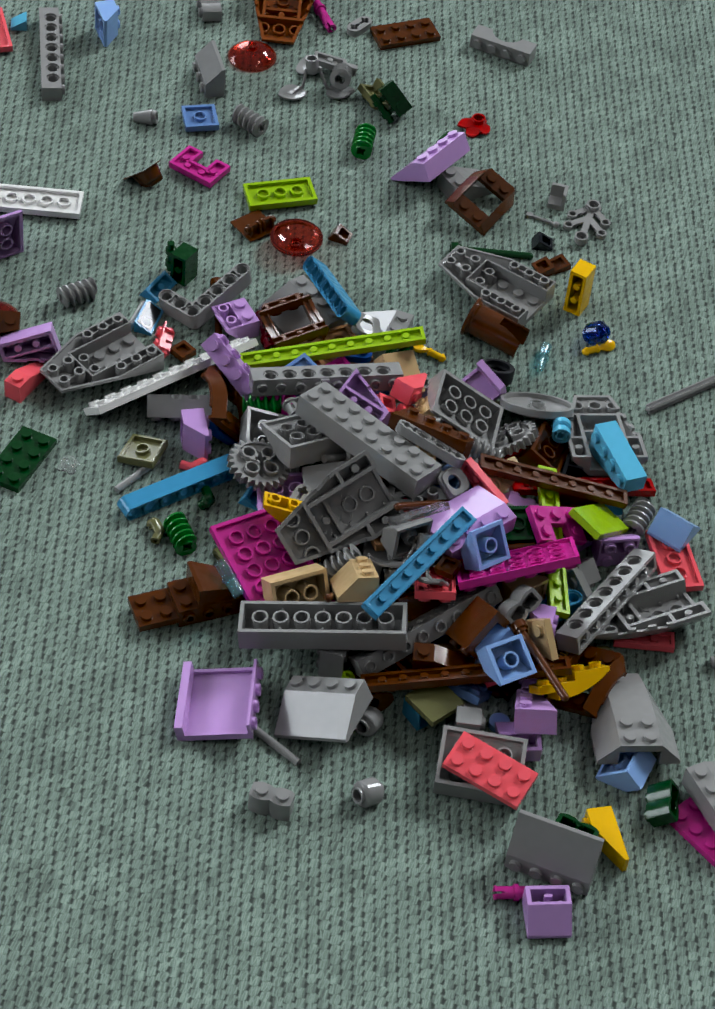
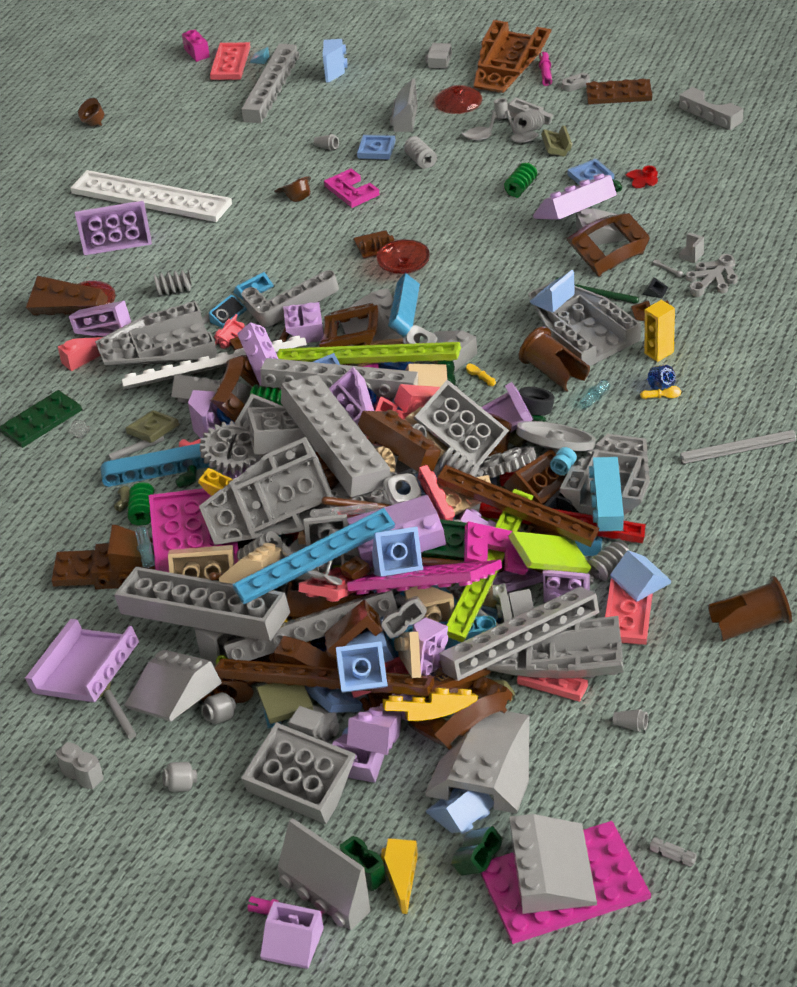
camera: 30 degrees right, 5 degrees down
dark green brick [165,241,198,287] -> none
lime plate [243,177,318,211] -> none
reddish brown slope [328,223,353,245] -> none
dark green brick [370,80,413,124] -> none
light grey beam [395,419,466,468] -> none
coral plate [442,731,539,810] -> none
reddish brown piece [510,619,569,702] -> none
none -> light blue slope [530,270,574,313]
none -> medium blue plate [567,159,614,185]

